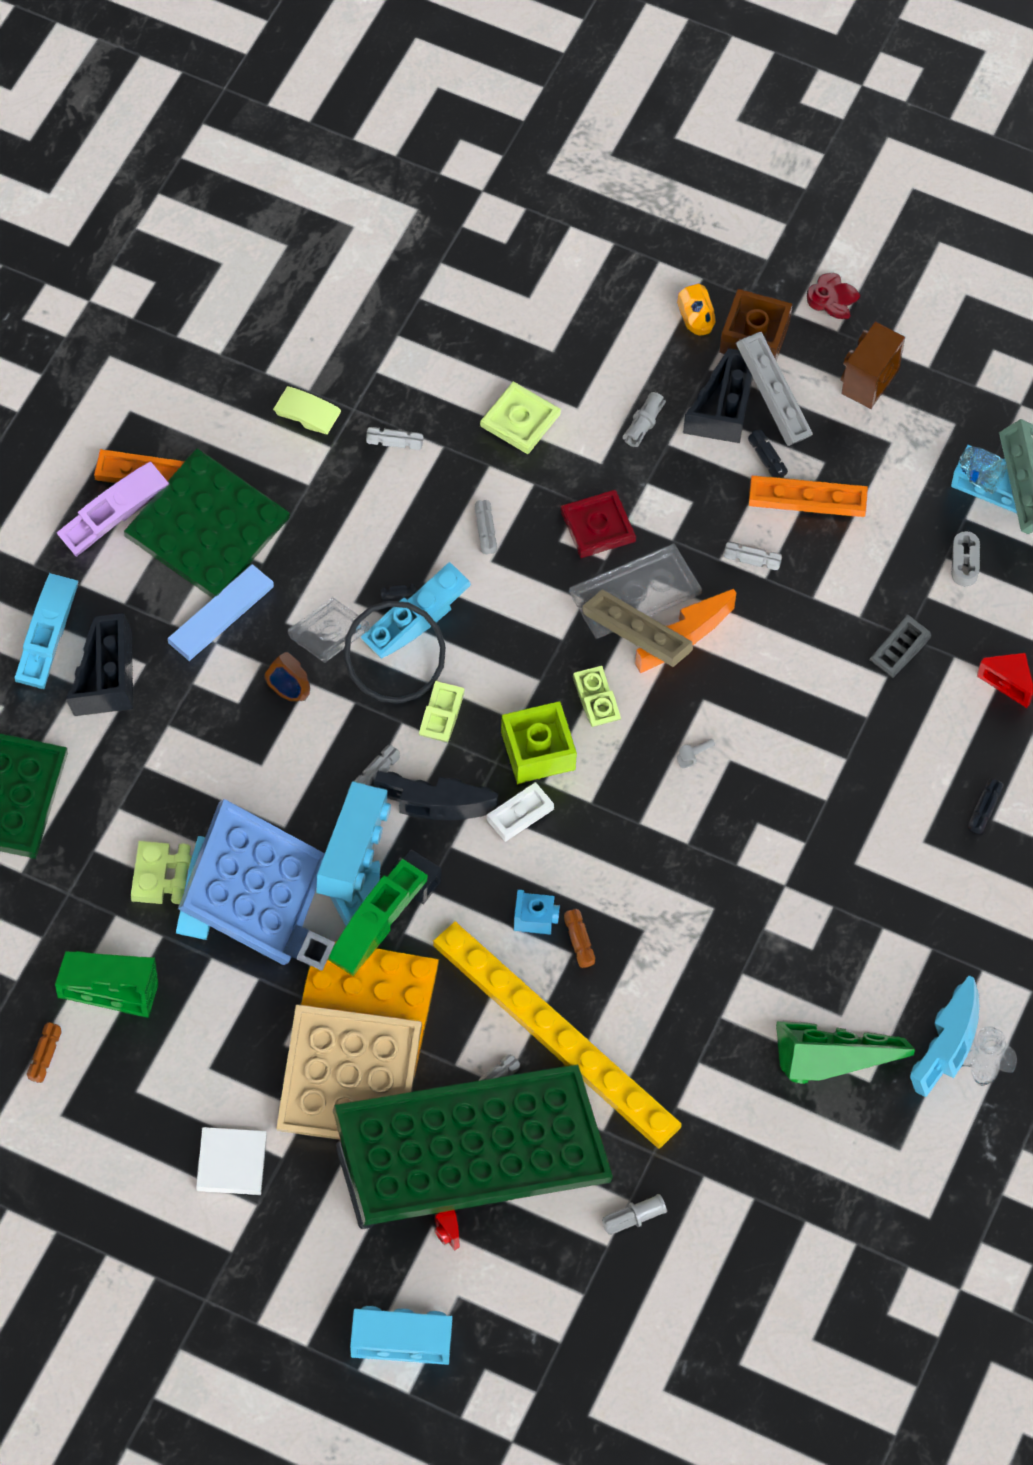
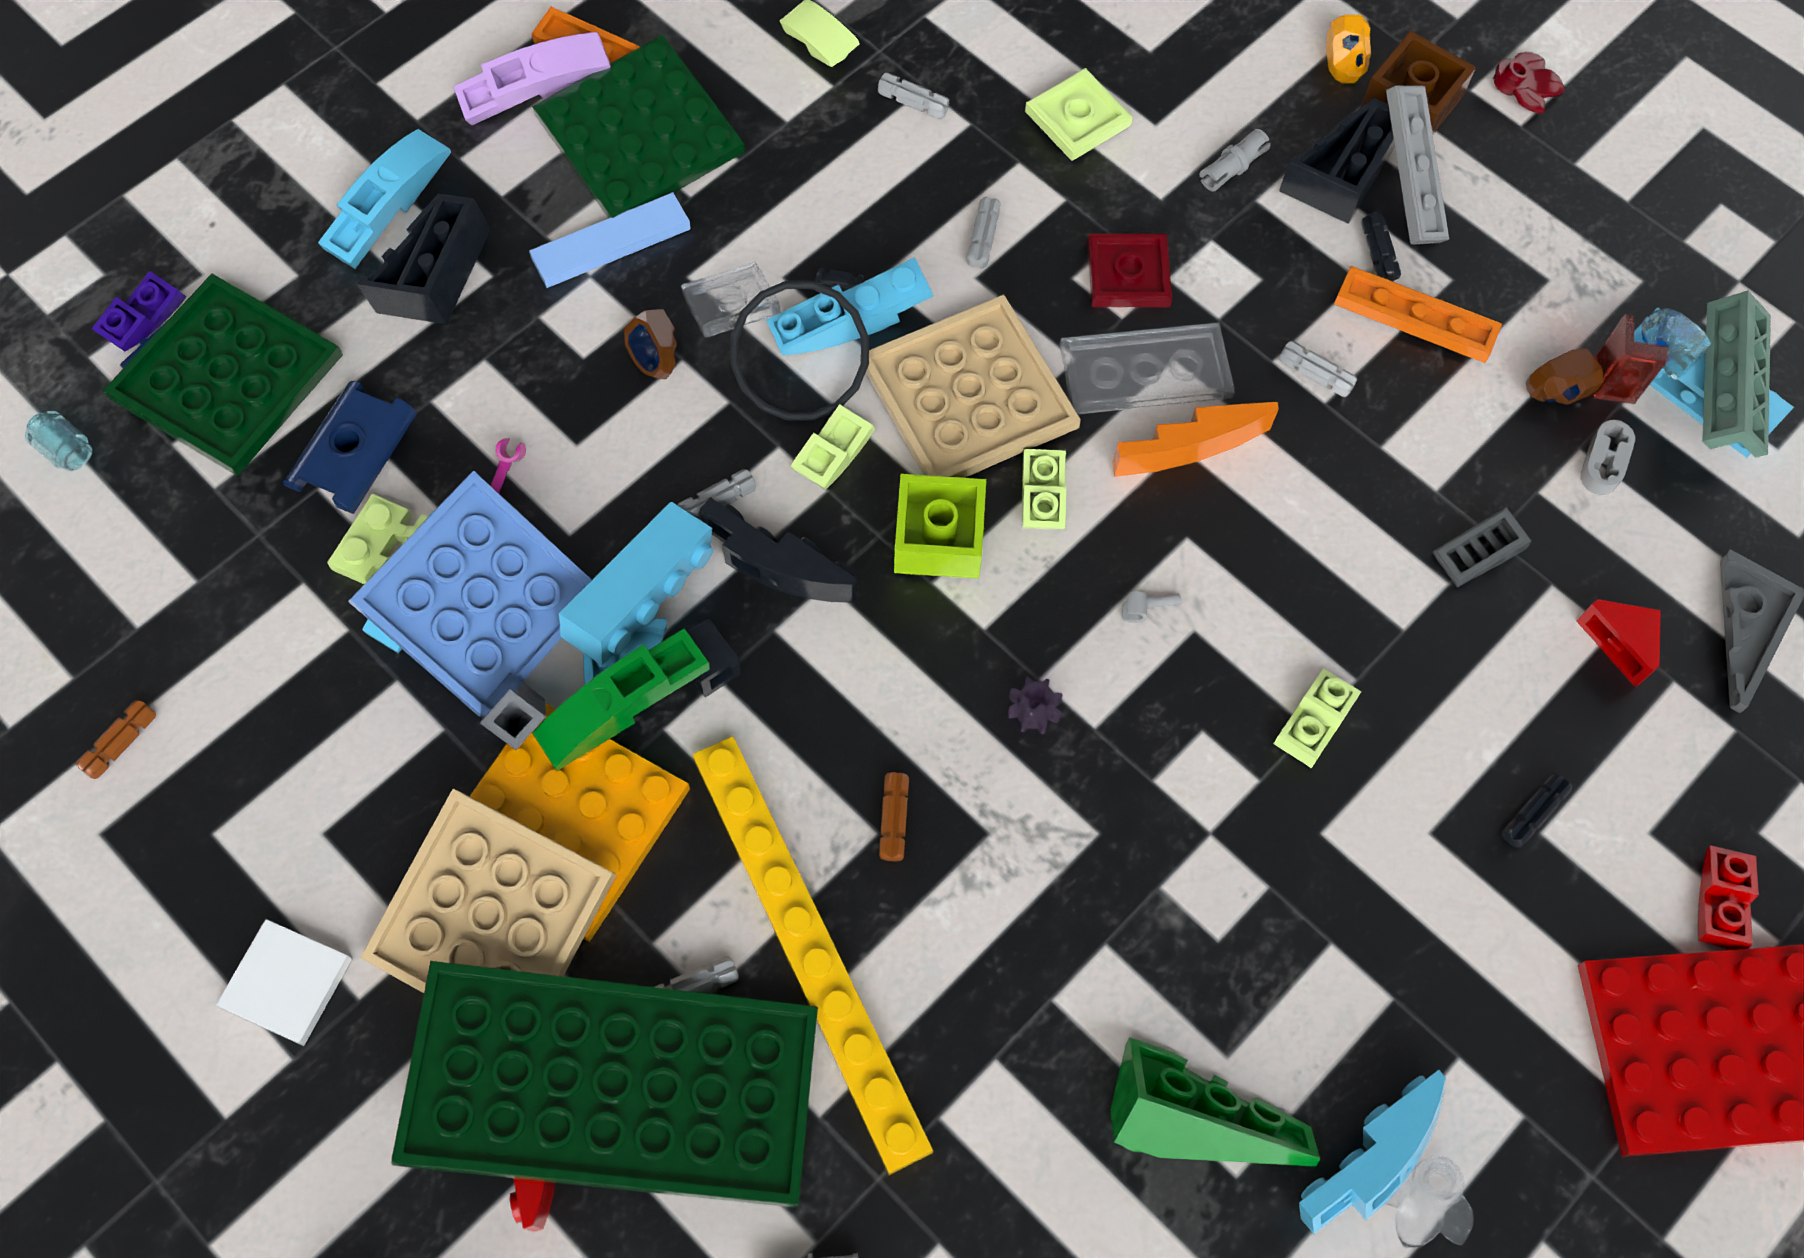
camera: 20 degrees right, 5 degrees up
green wedge [55,951,158,1018] -> none
white plate [487,782,554,842] -> none
dark azure brick [514,890,560,935] -> none
dark tan plate [583,589,693,667] -> none
reddish brown brick [841,321,905,409] -> none
none -> dark blue piece [283,381,417,514]
none -> dark pink hand [491,438,526,494]
none -> tan plate [860,295,1081,478]
none -> clear purple gear [1008,677,1063,734]
none -> yellowish green slope [1273,668,1361,768]
none -> reddish brown rock [1526,349,1604,405]
none -> clear red panel [1594,314,1668,404]

